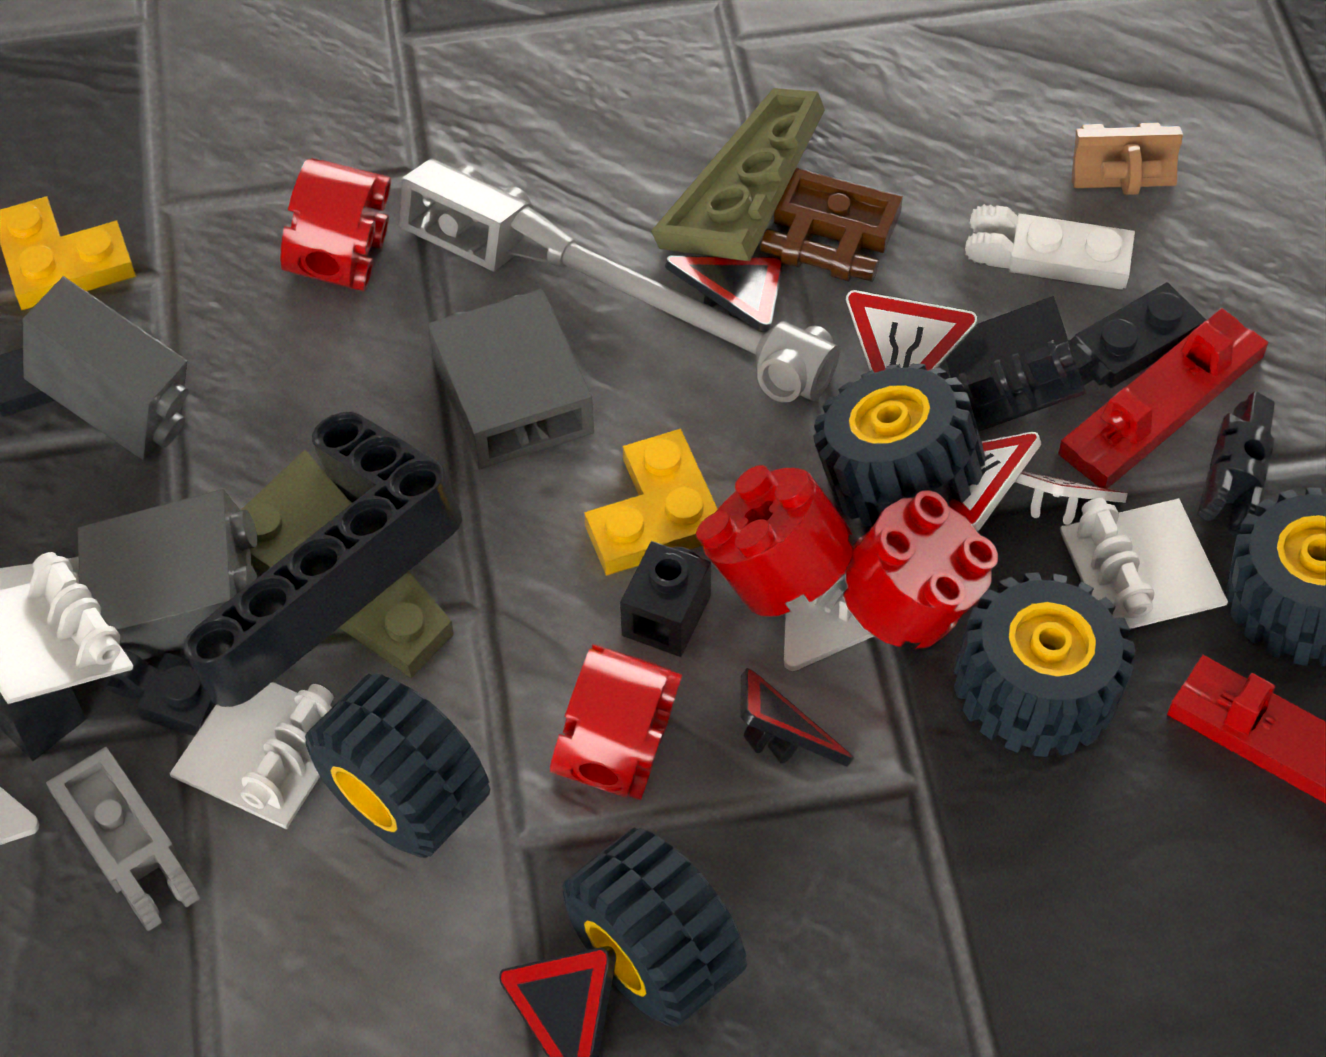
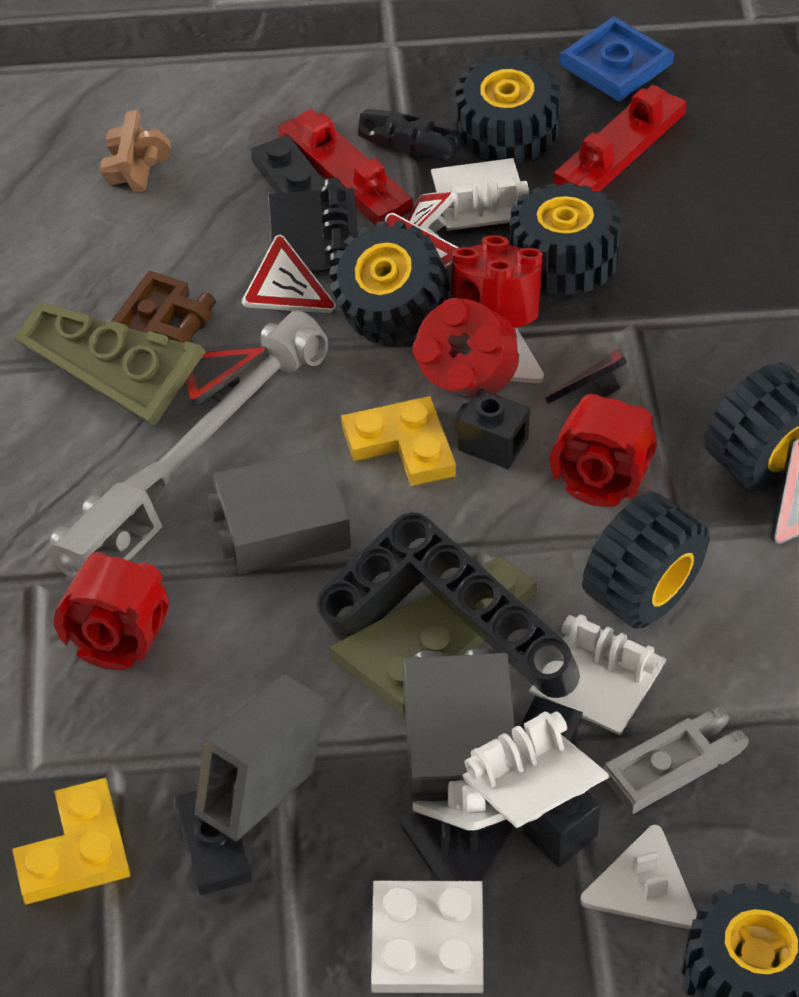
camera: 85 degrees left, 5 degrees down
white hinge [965,204,1135,290] -> none

